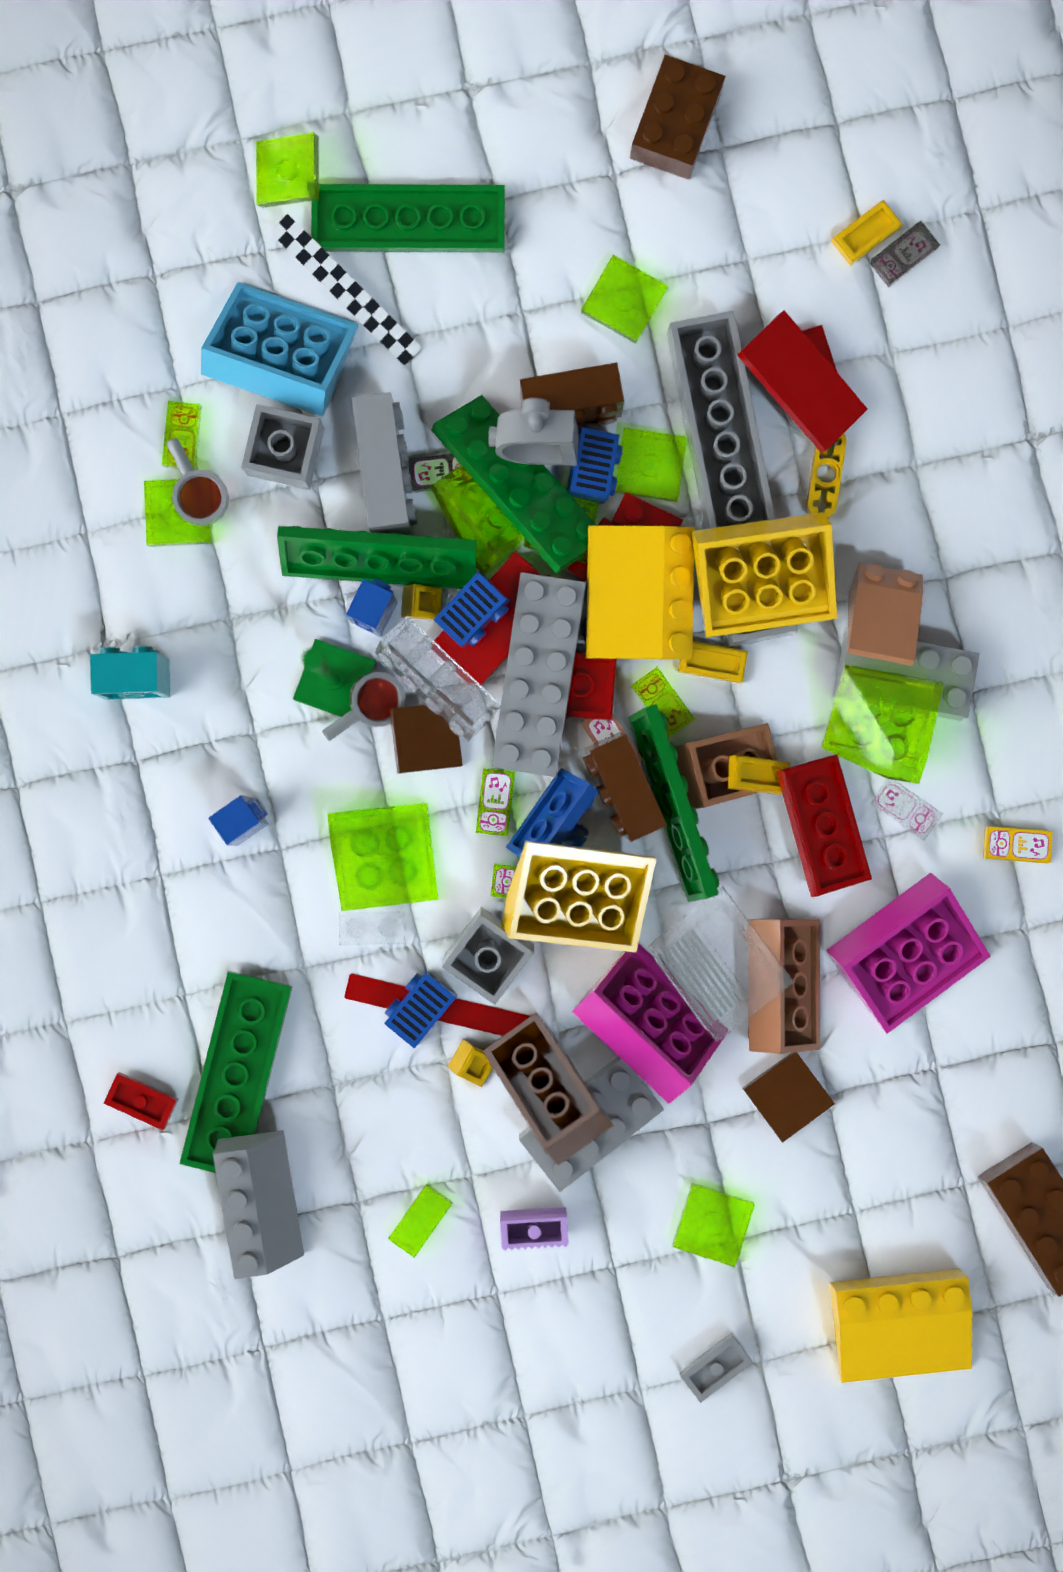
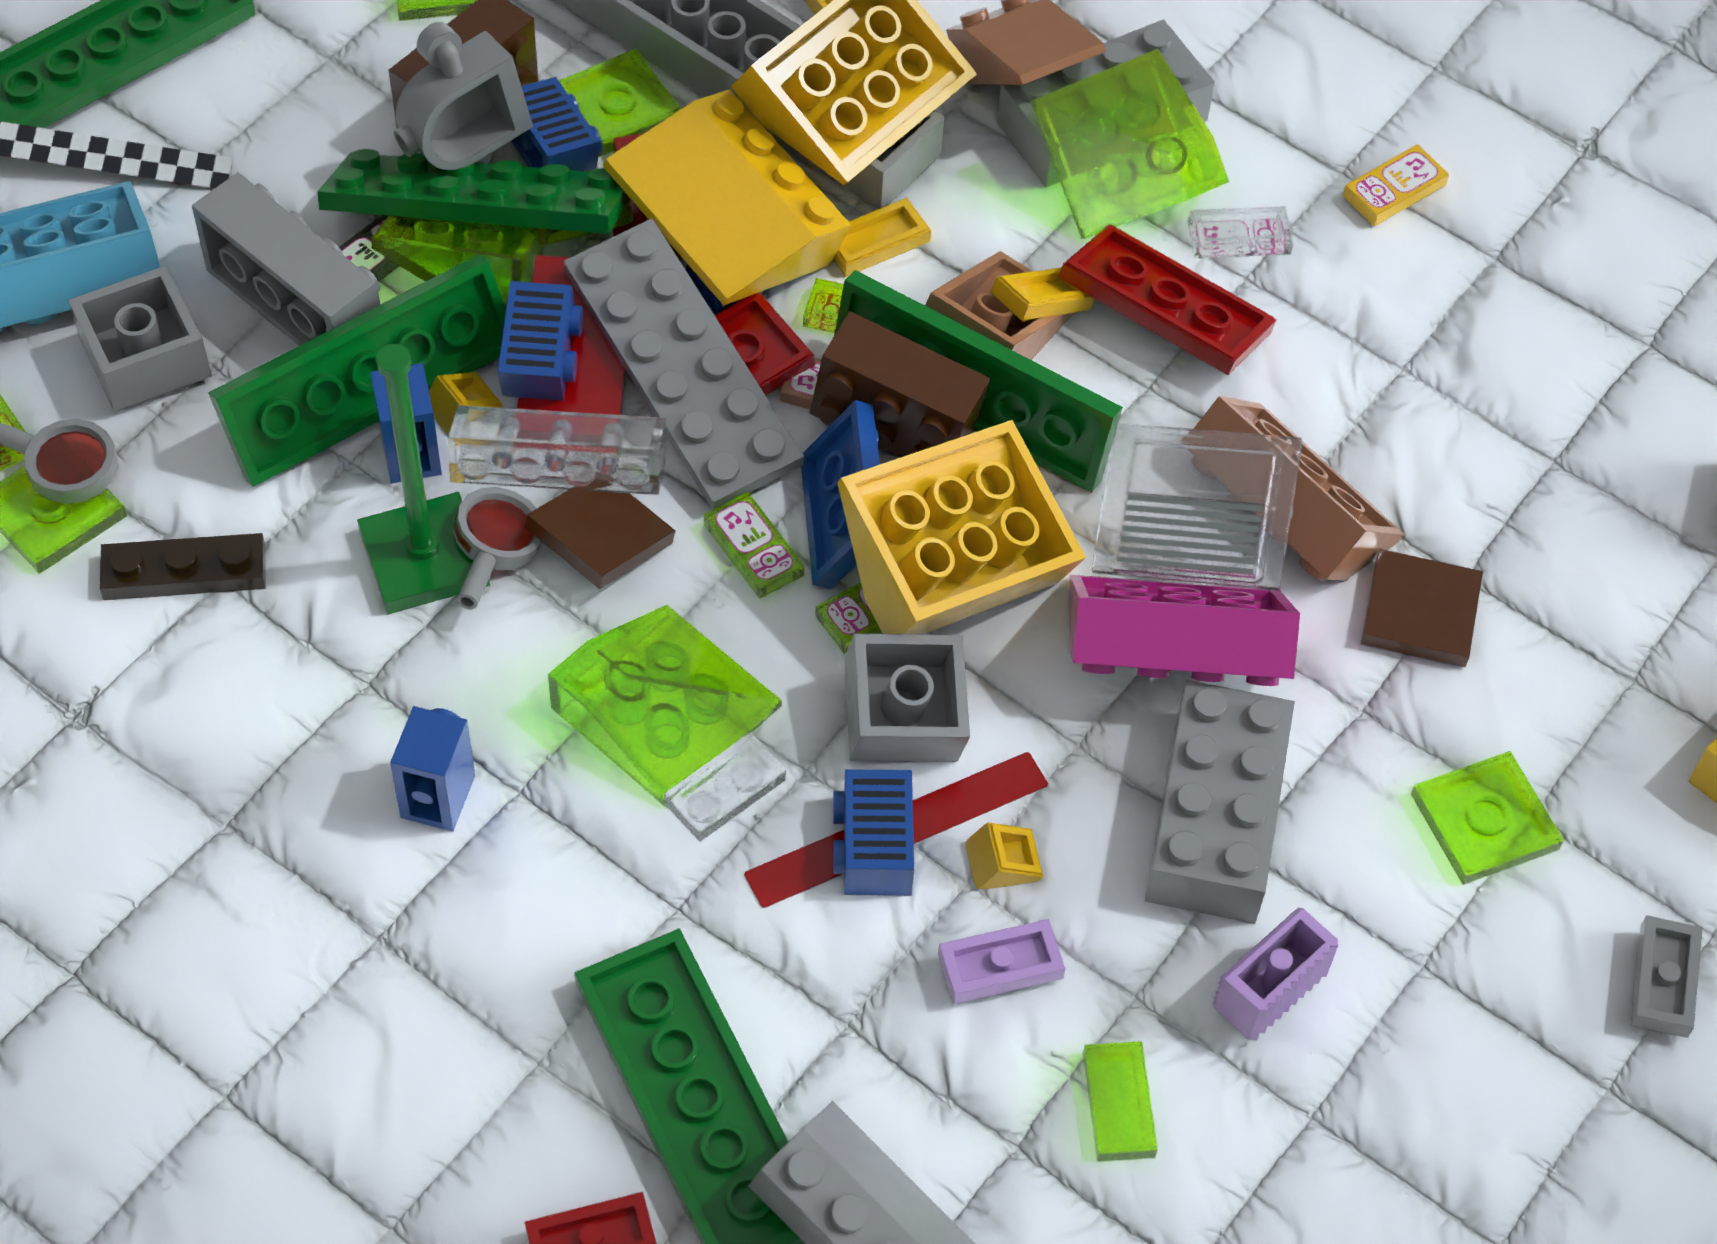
camera: 40 degrees left, 30 degrees down
teal brick [90,646,170,700] -> none
brick [483,1012,614,1165] -> none
dark pink slope [826,872,991,1034] -> none
none -> dark brown plate [100,533,266,600]
none -> lavender plate [938,919,1066,1004]

